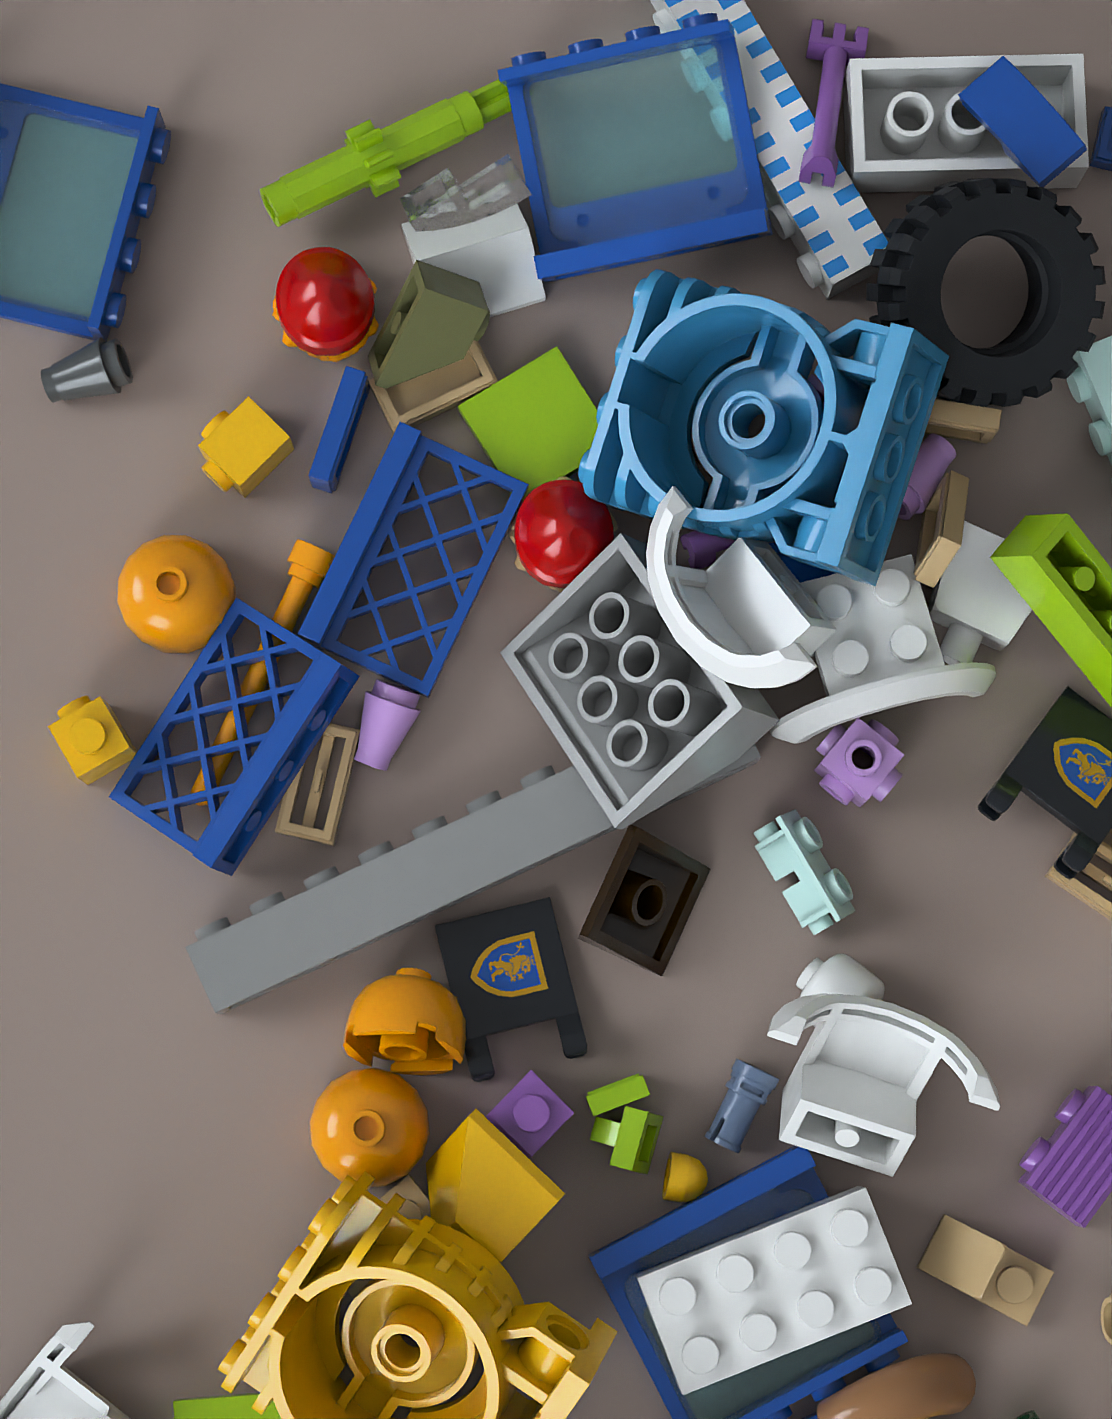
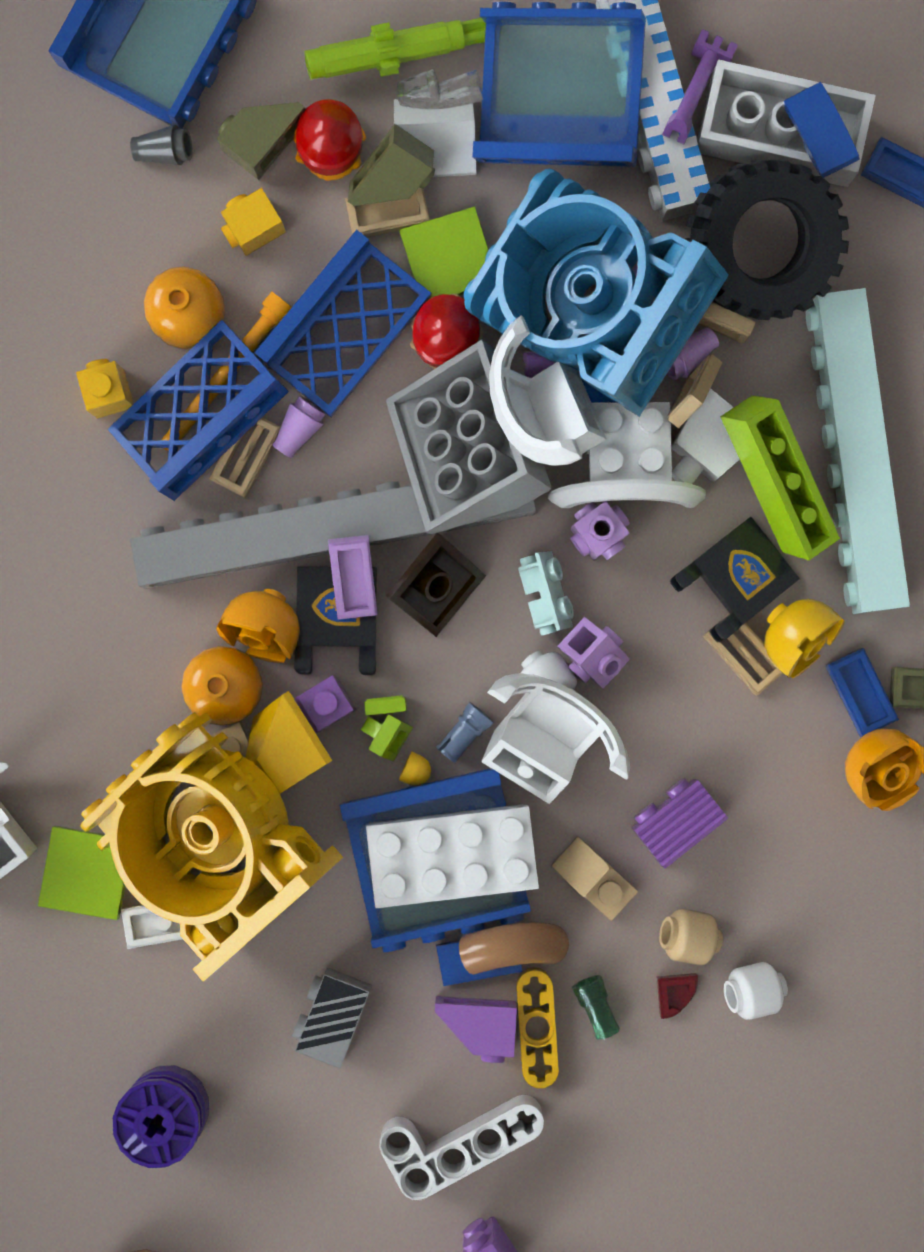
camera: 20 degrees right, 5 degrees up
blue tile [308,366,370,494] -> none
none -> olive slope [217,102,305,180]
none -> lavender tile [328,535,378,620]
none -> lavender brick [557,617,630,688]

